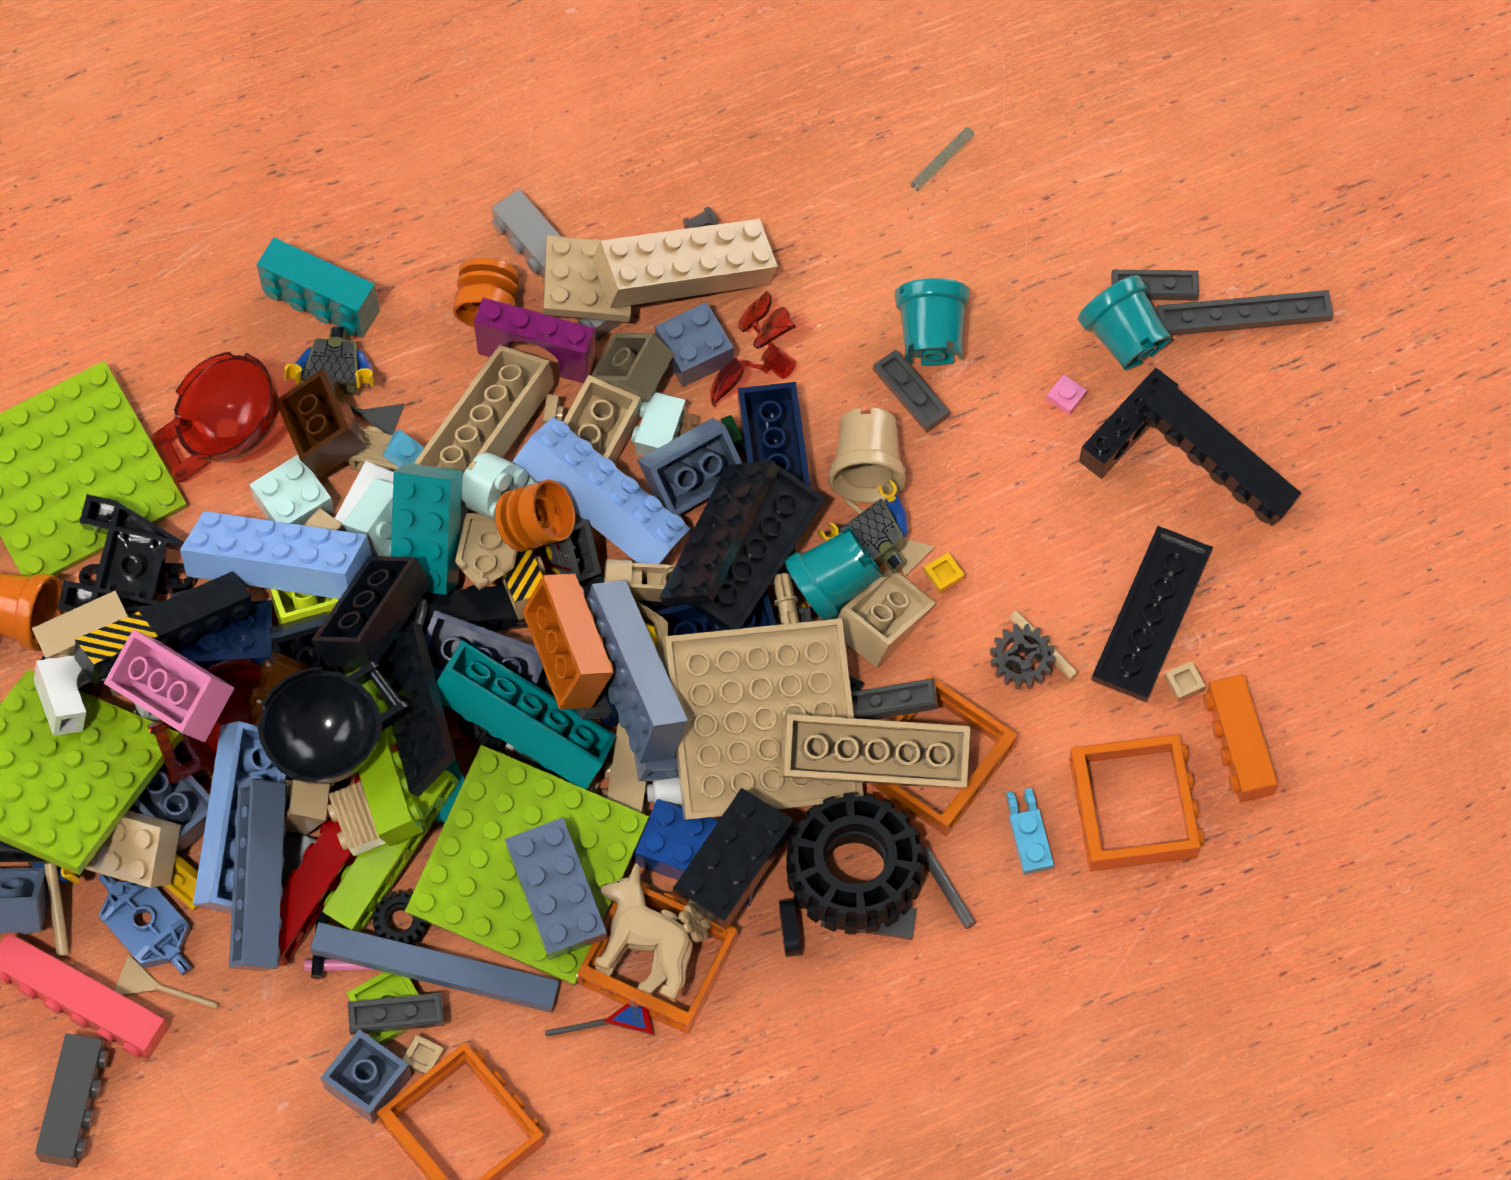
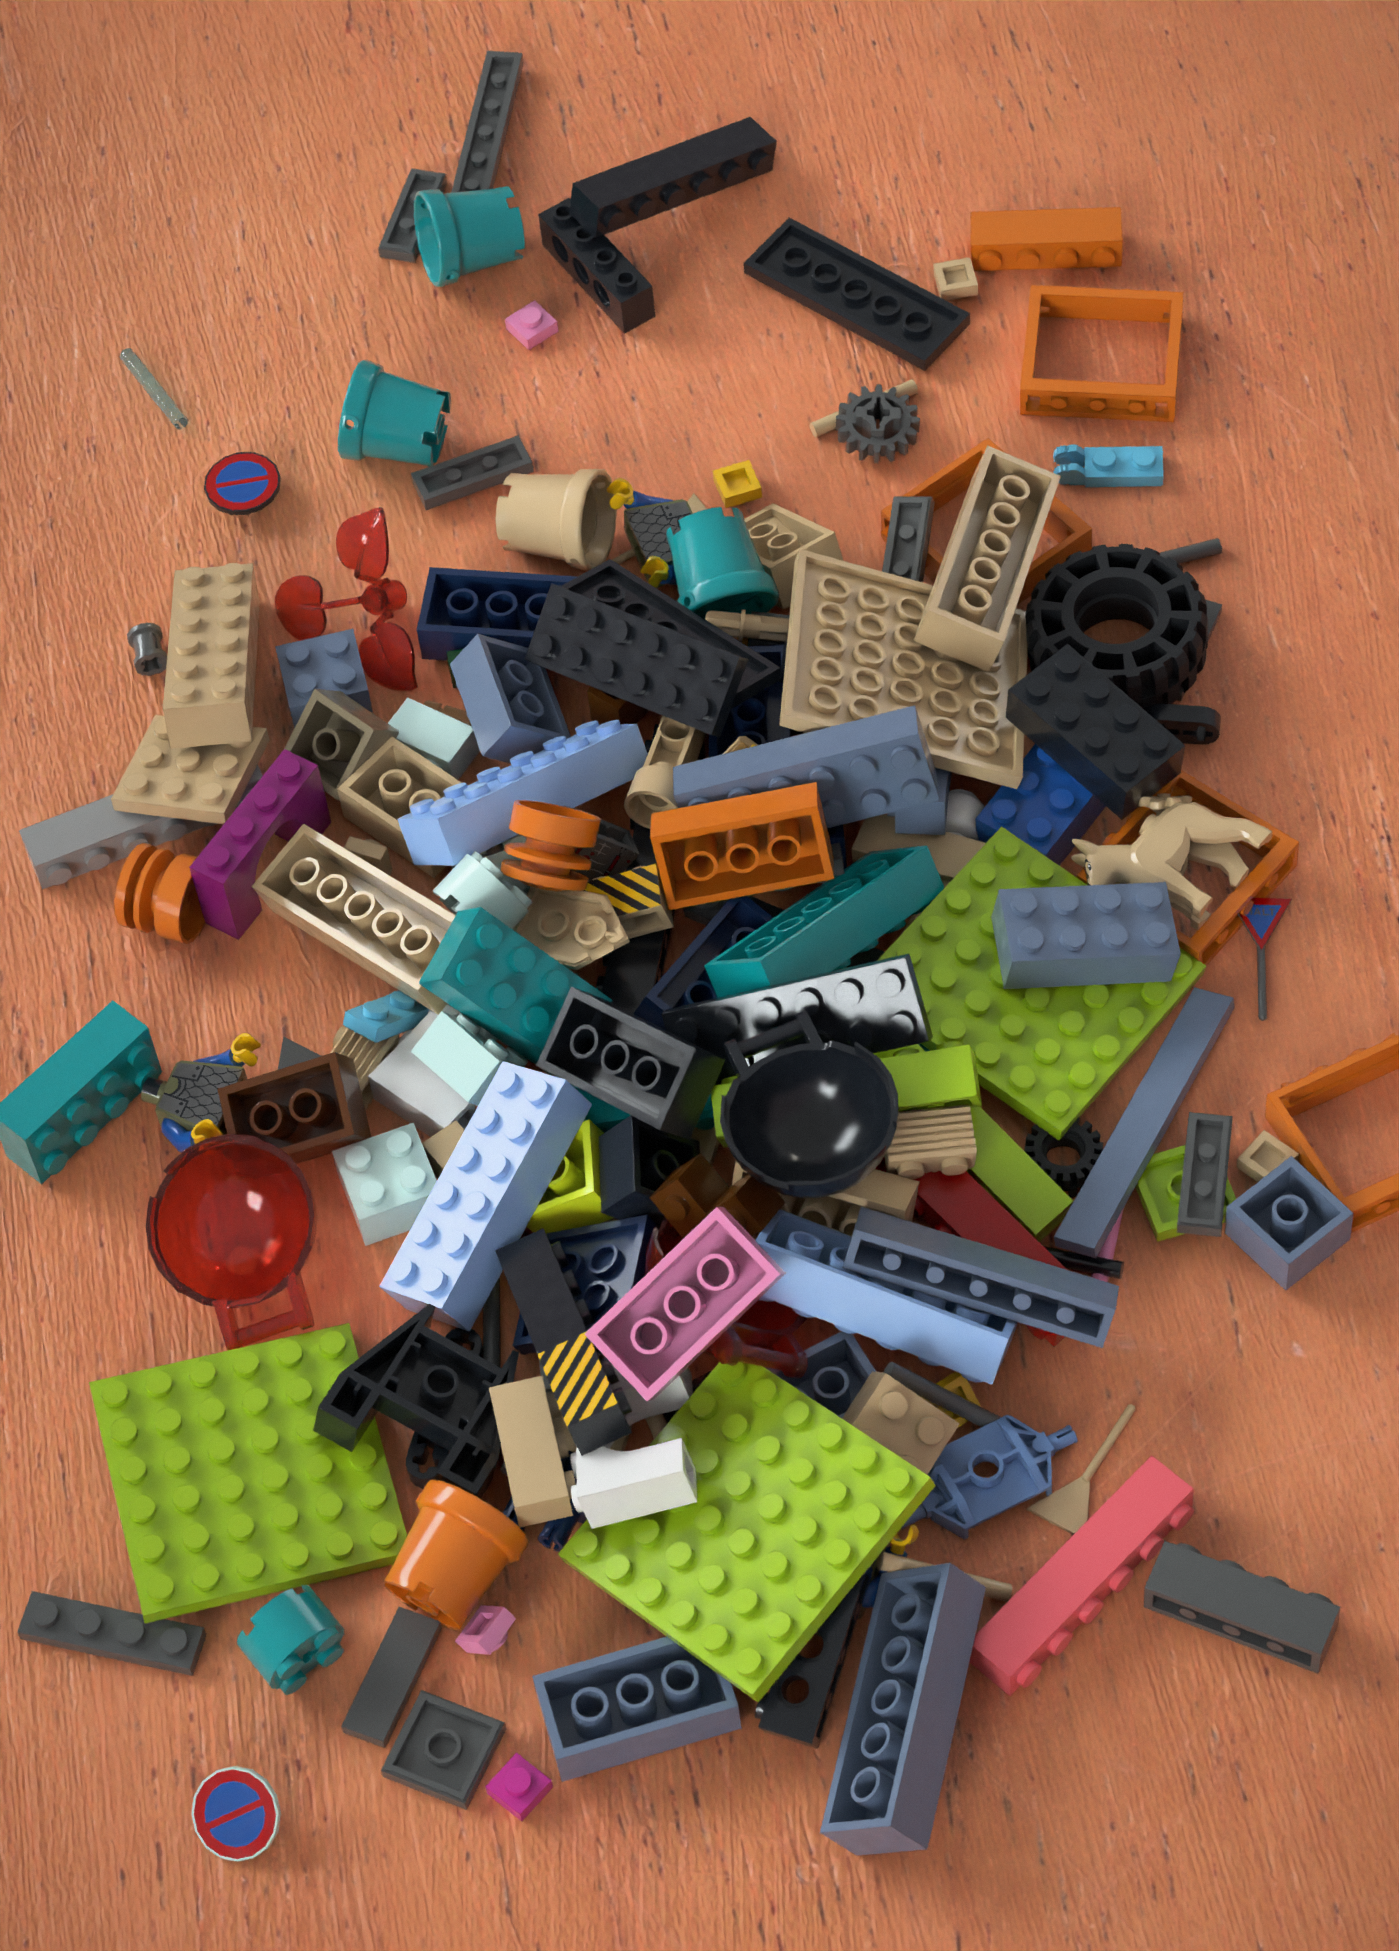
camera: 70 degrees left, 10 degrees down
none -> piece [204,452,281,515]
none -> dark grey bar [883,1362,1001,1427]

